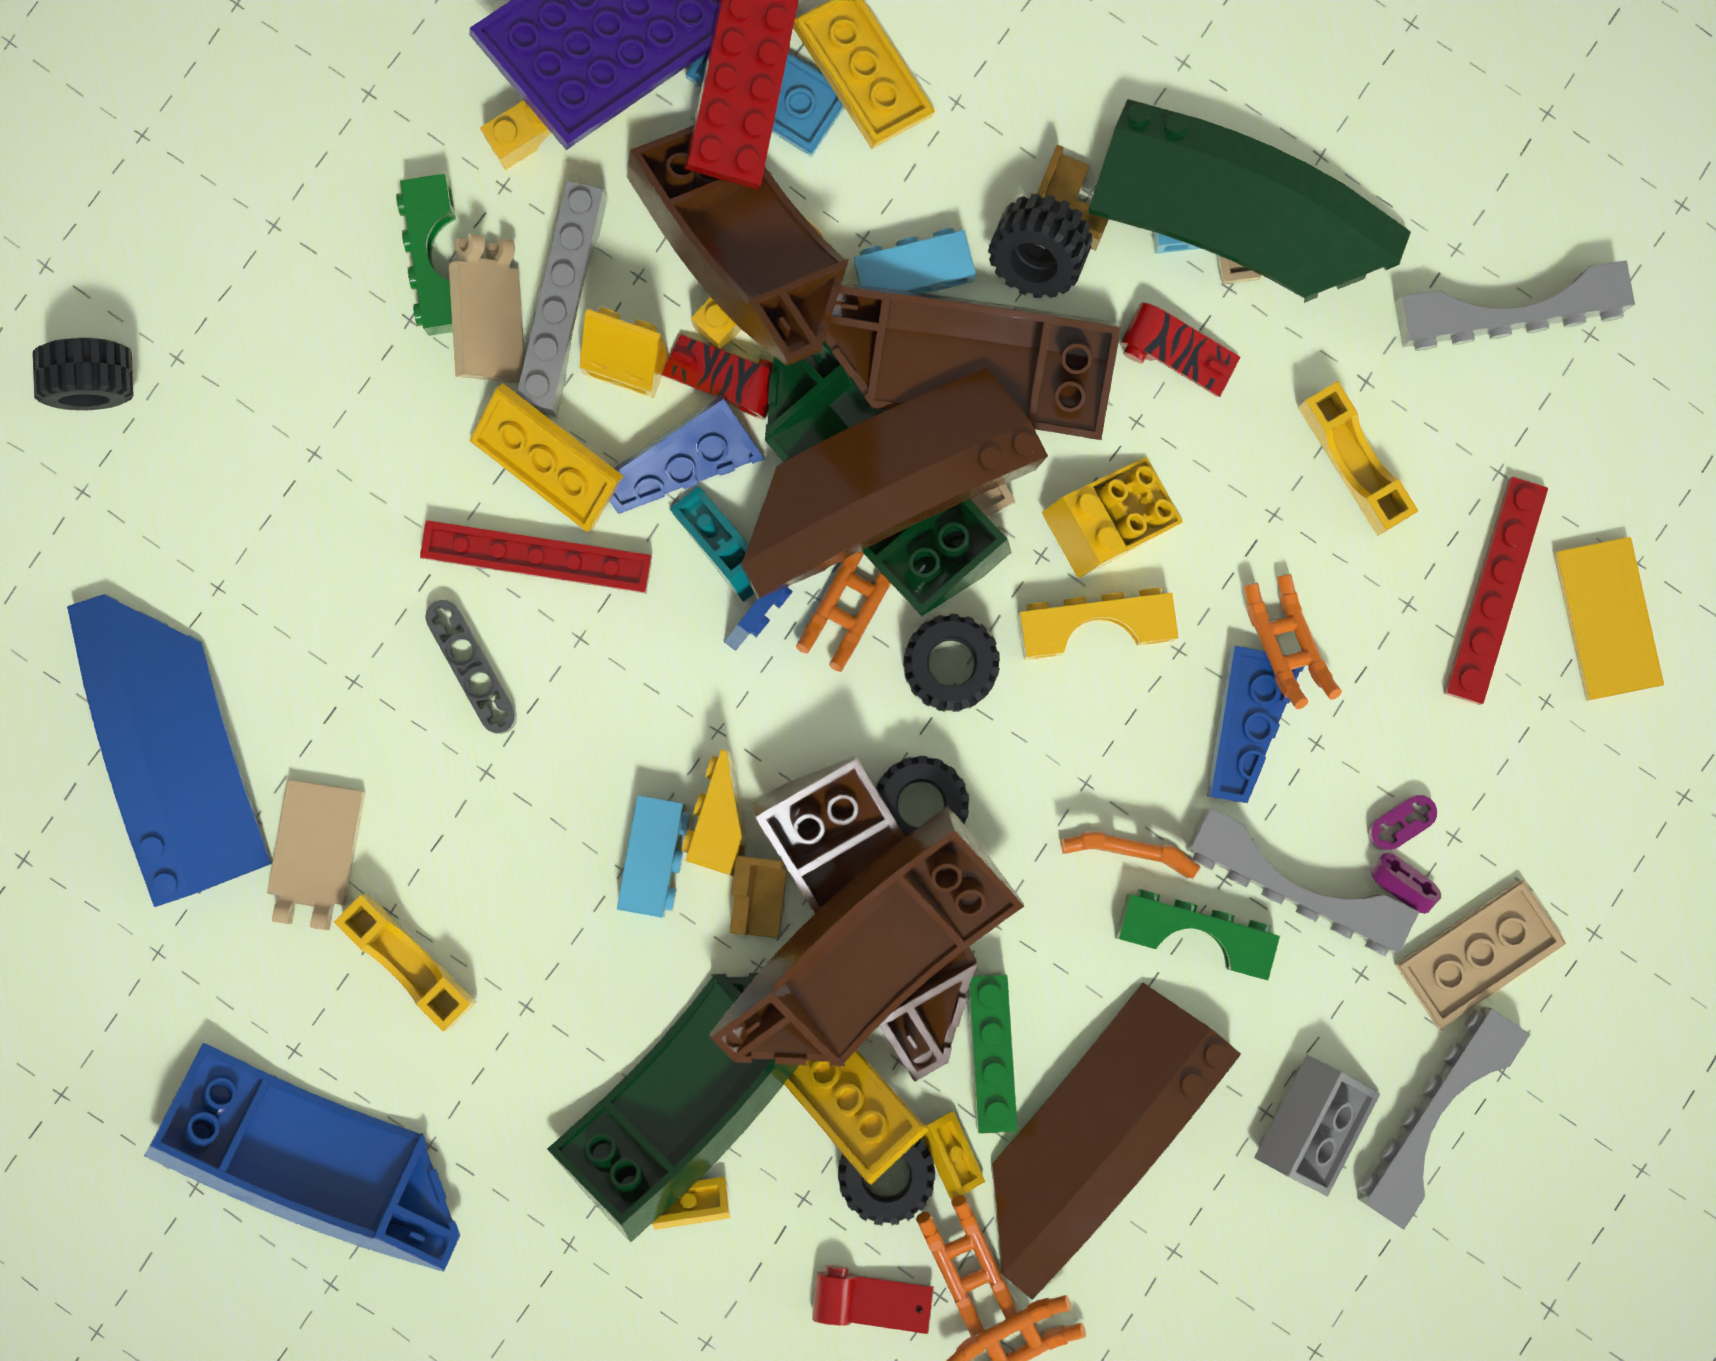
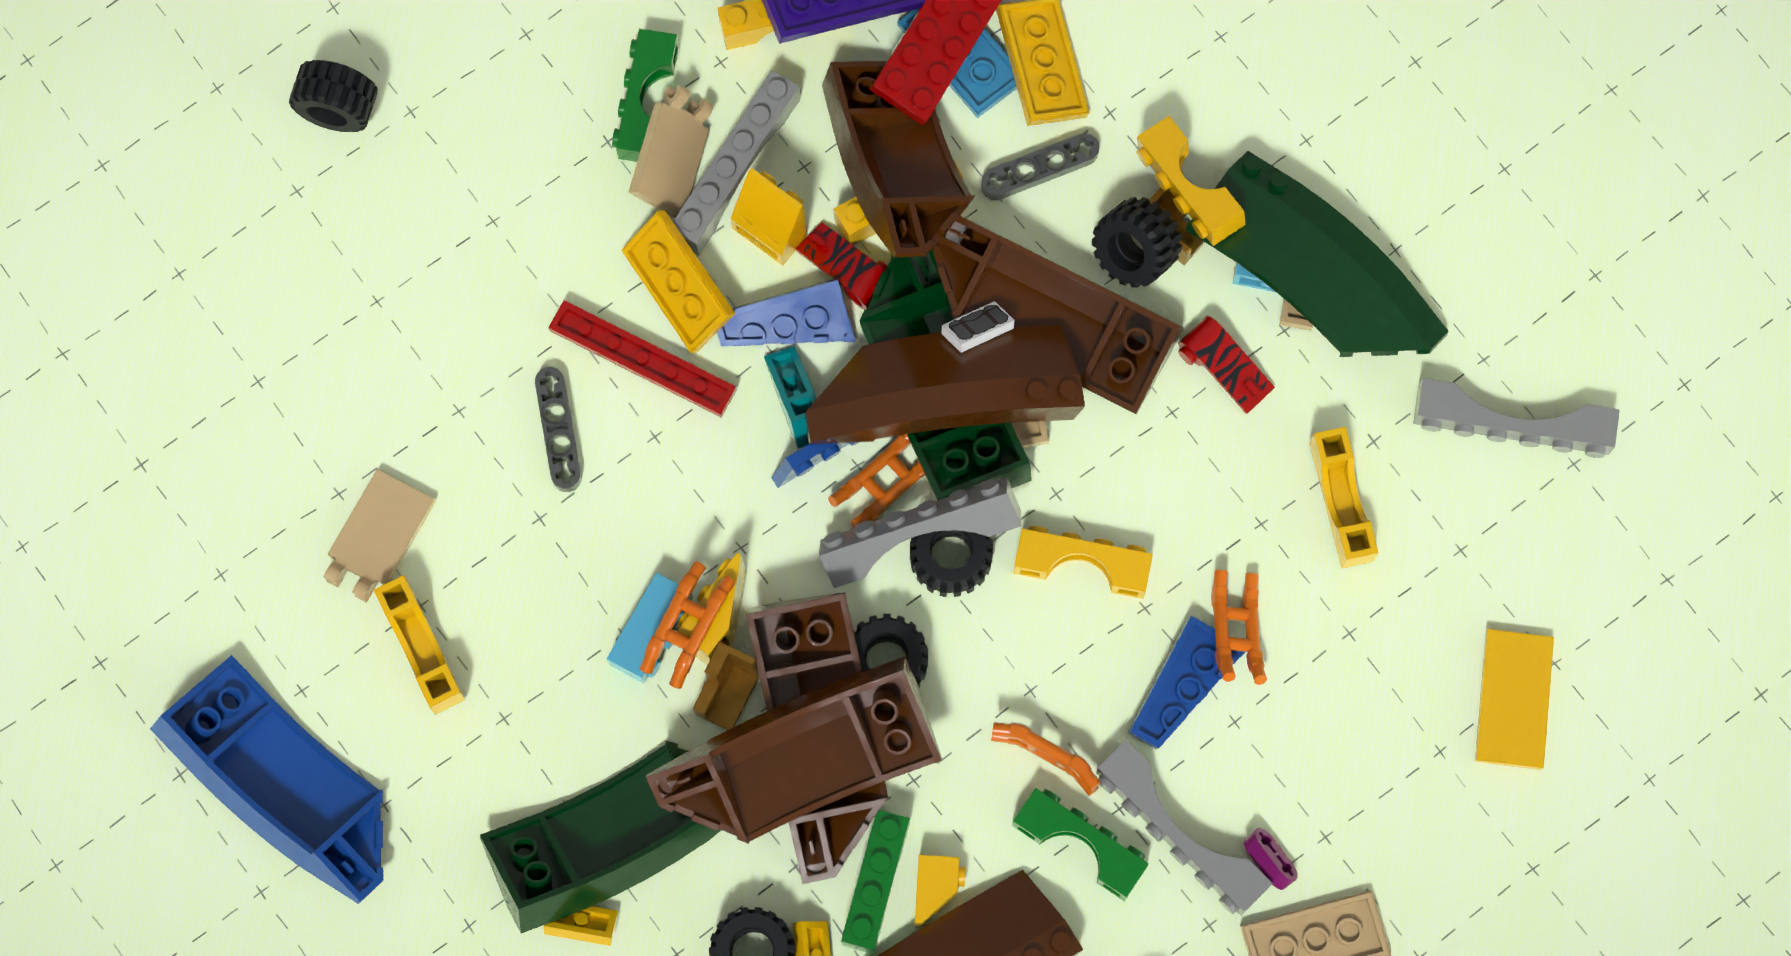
camera: 20 degrees right, 10 degrees down
blue slope [67,594,272,908] -> none
yellow tile [784,1050,929,1184] -> none
medium azure brick [854,228,976,294] -> none
yellow slope [1041,456,1183,579] -> none
magenta beam [1368,795,1437,850] -> none
red plate [1444,476,1549,705] -> none
none -> orange piece [640,561,735,689]
none -> light grey arch [819,477,1021,588]
none -> yellow slope [915,855,966,927]
none -> tile [941,301,1015,353]
none -> dark grey beam [981,133,1100,201]
none -> yellow arch [1136,116,1245,246]

